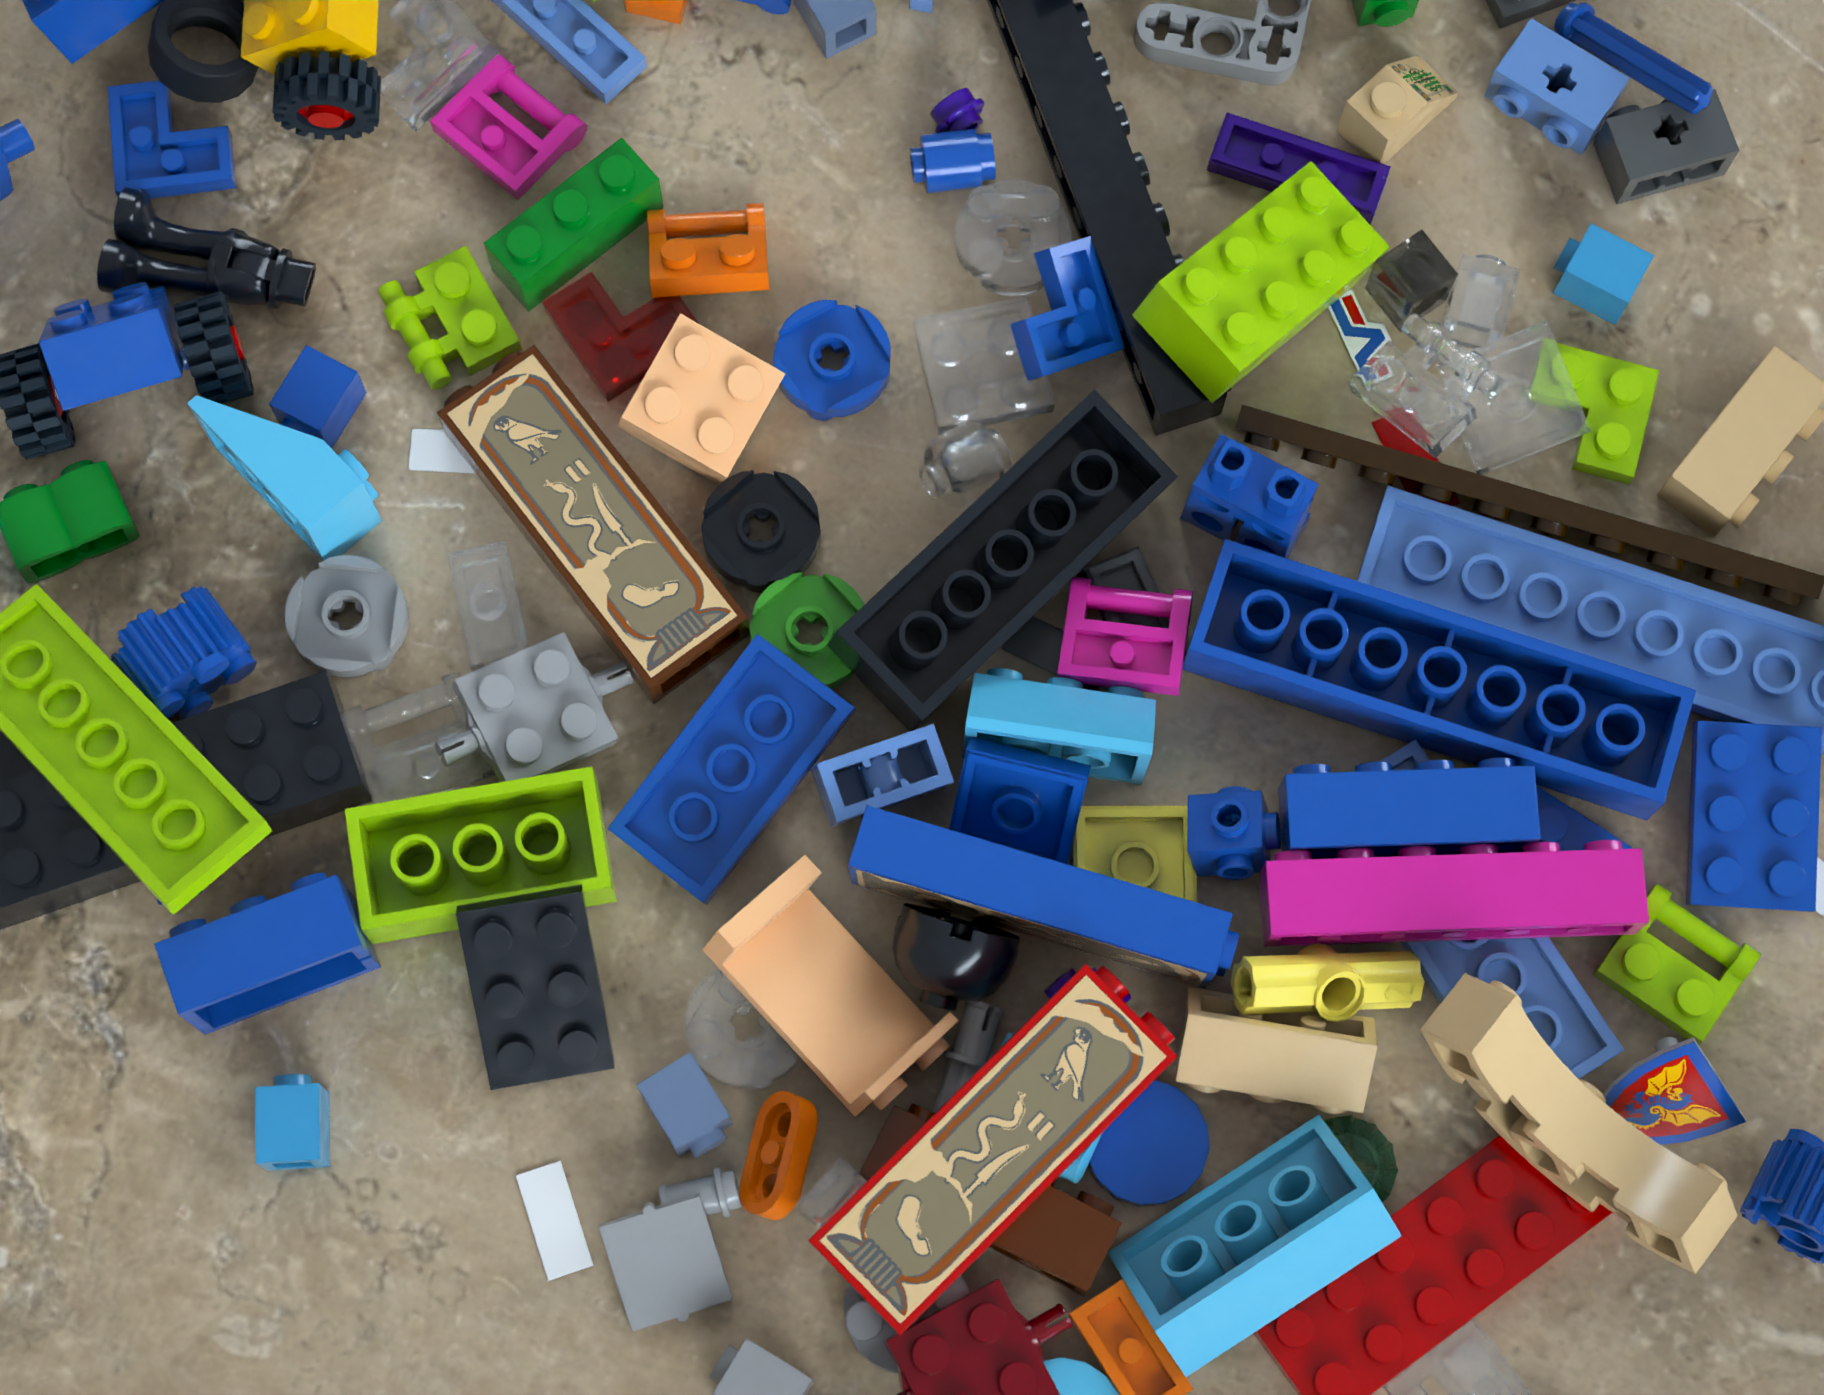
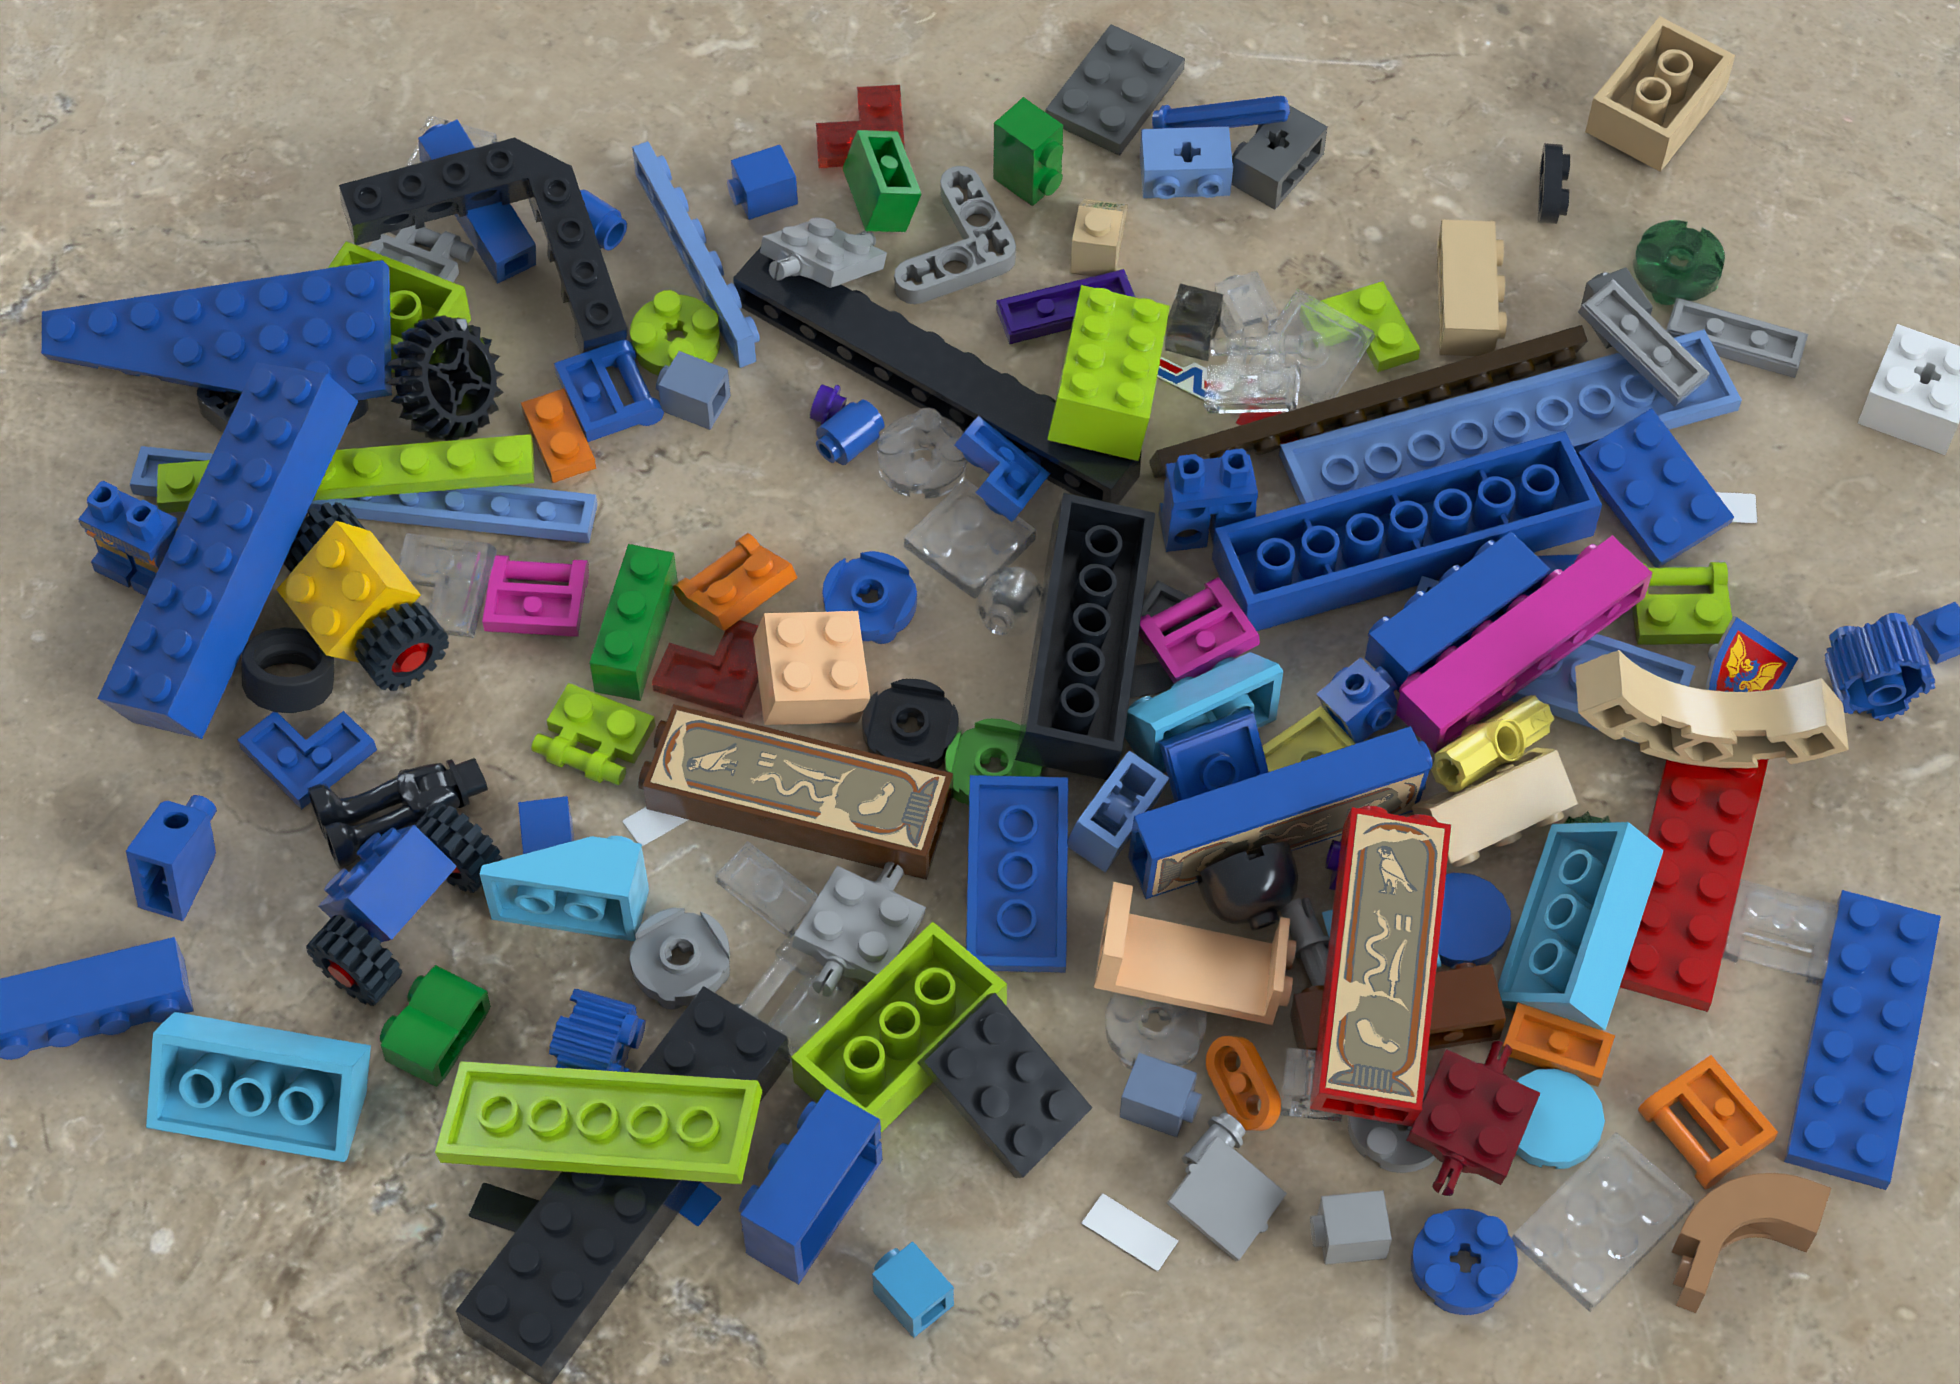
camera: 35 degrees left, 15 degrees down
dark azure brick [1553,223,1654,325] -> none

